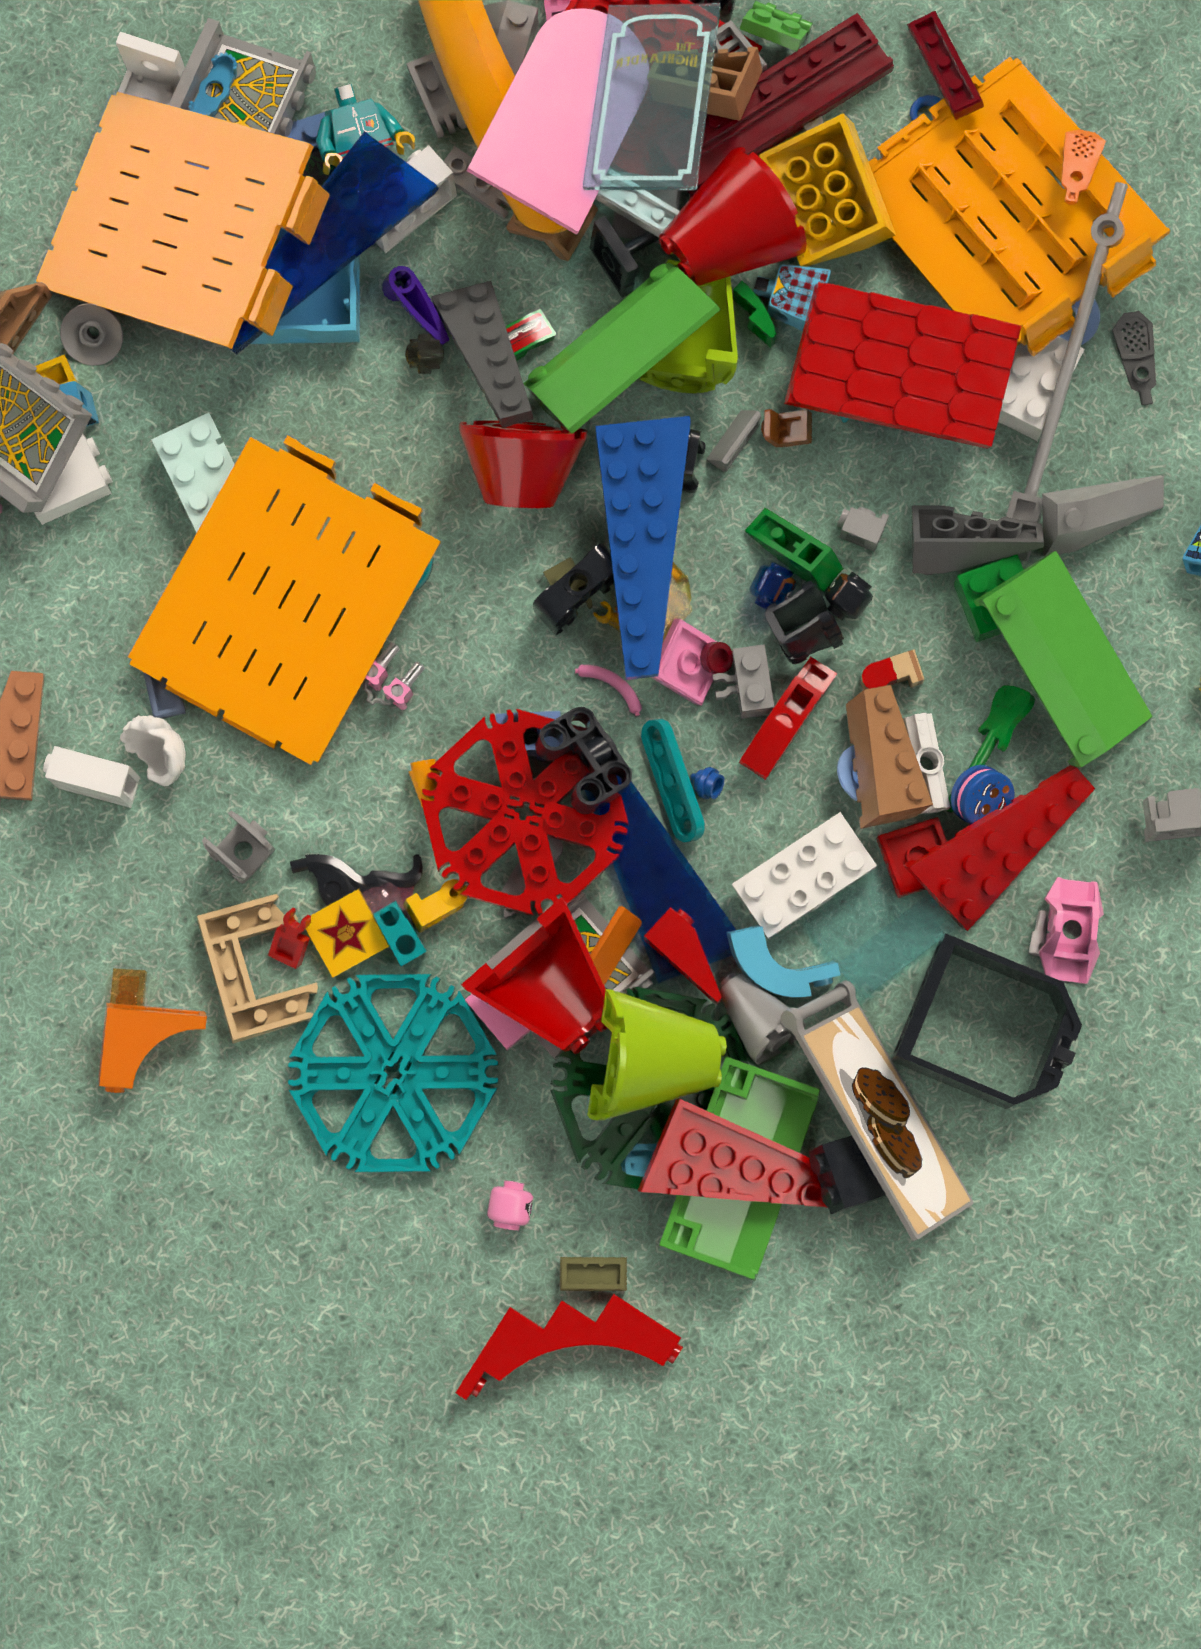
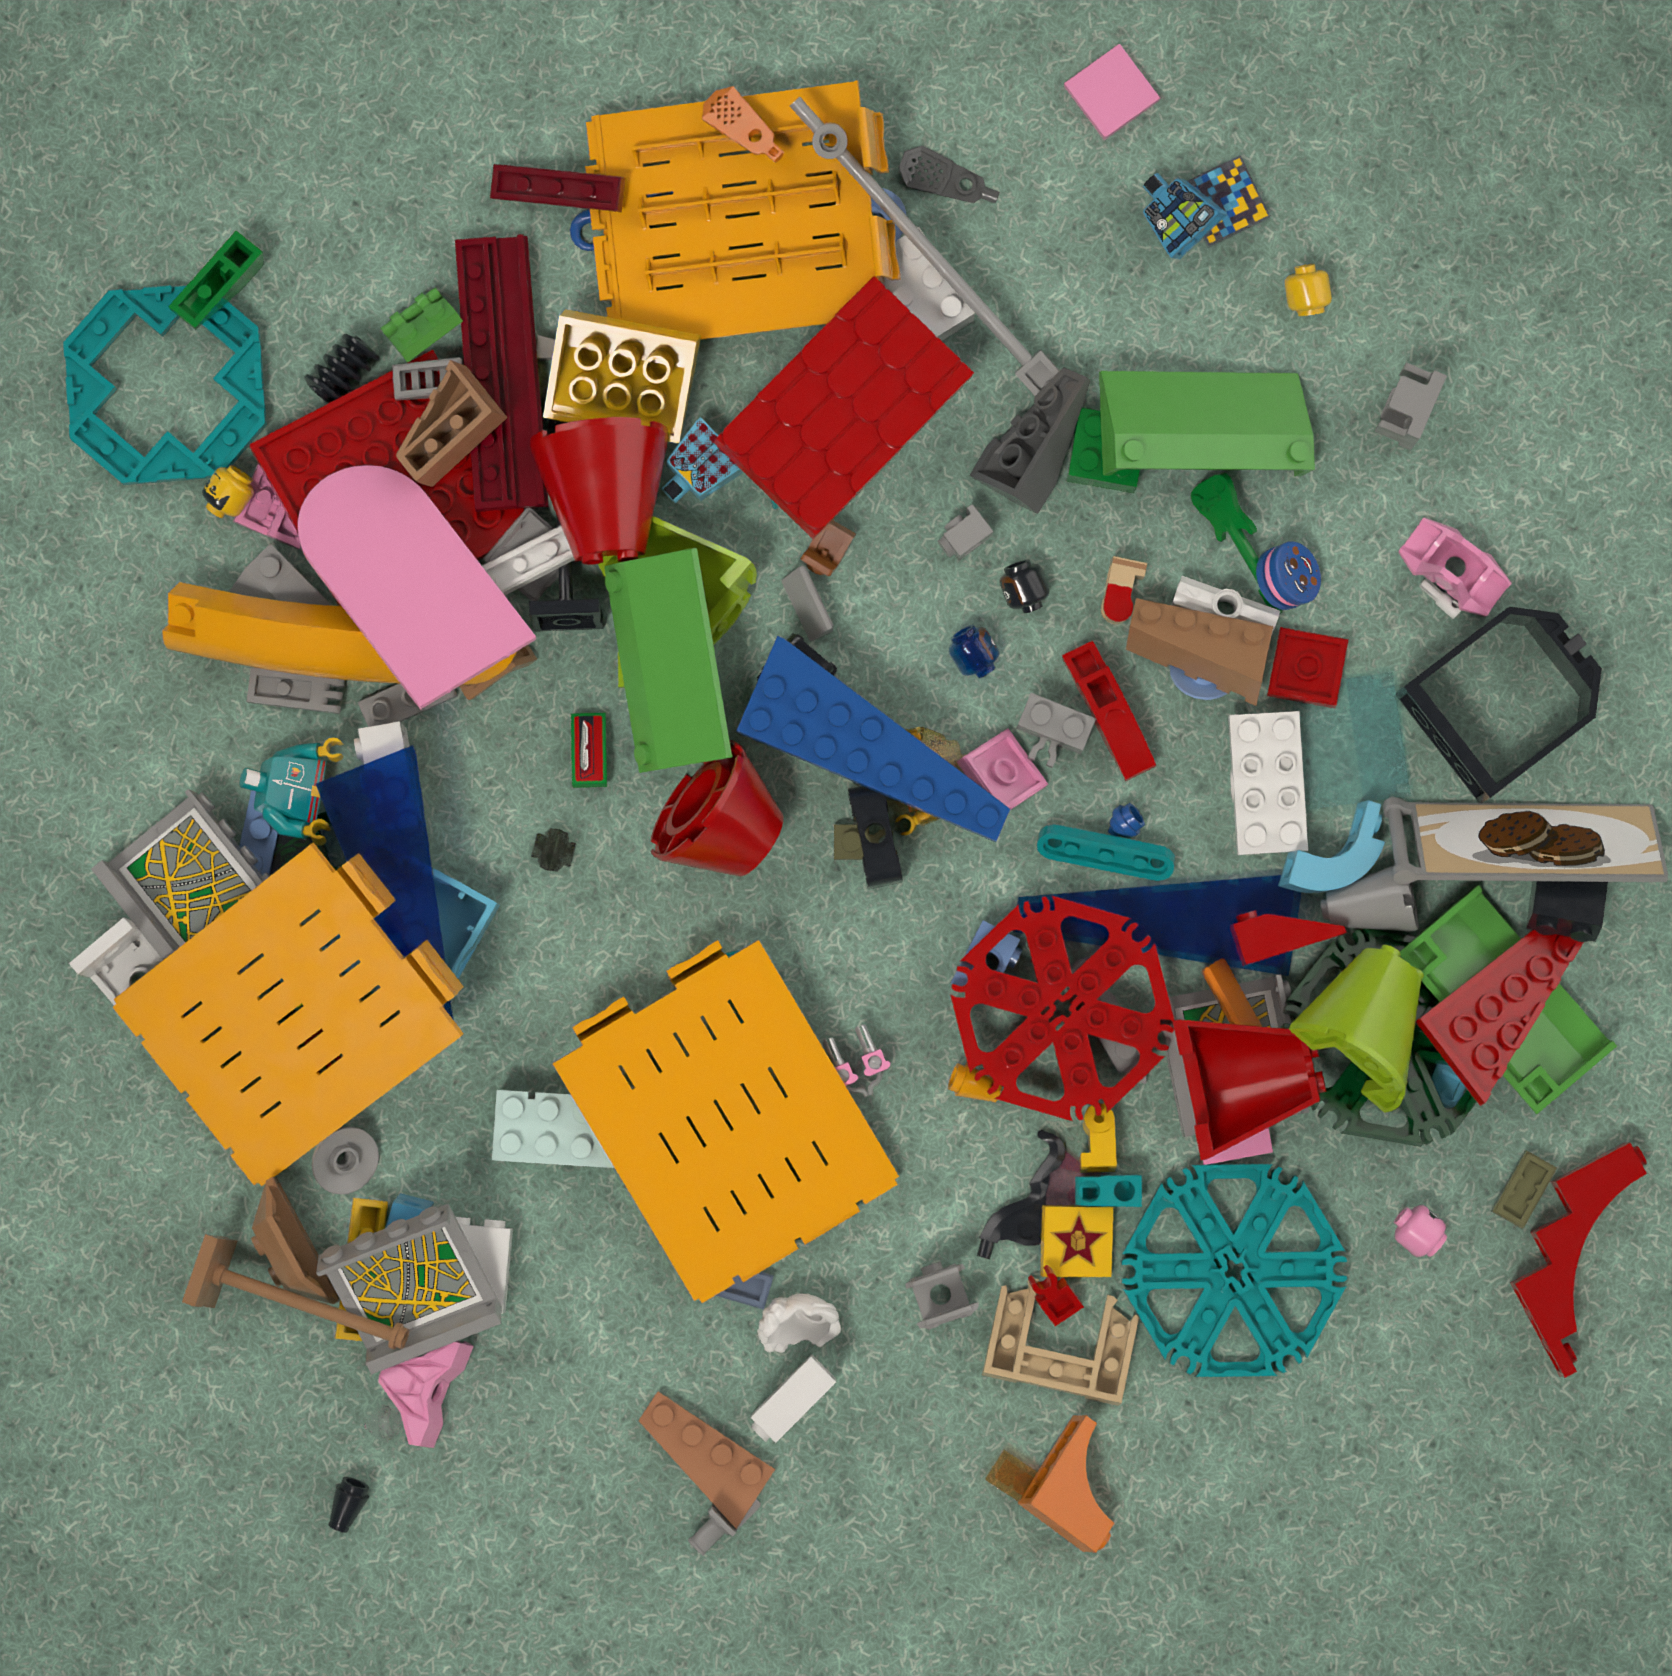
camera: 65 degrees left, 5 degrees up
dark azure piece [188,52,238,117] -> none
dark purple piece [382,266,449,345] -> none
dark grey wing [432,281,533,428] -> none
black beam [535,707,632,814] -> none
bright pink piece [575,665,642,716] -> none
clear light blue piece [583,3,721,190] -> none
dark red tile [700,642,733,674] -> none
green slope [733,280,776,348] -> none
green slope [745,508,844,592] -> none
black piece [765,580,844,664] -> none
red wing [903,765,1095,931] -> none
light grey wedge [1042,475,1164,556] -> none

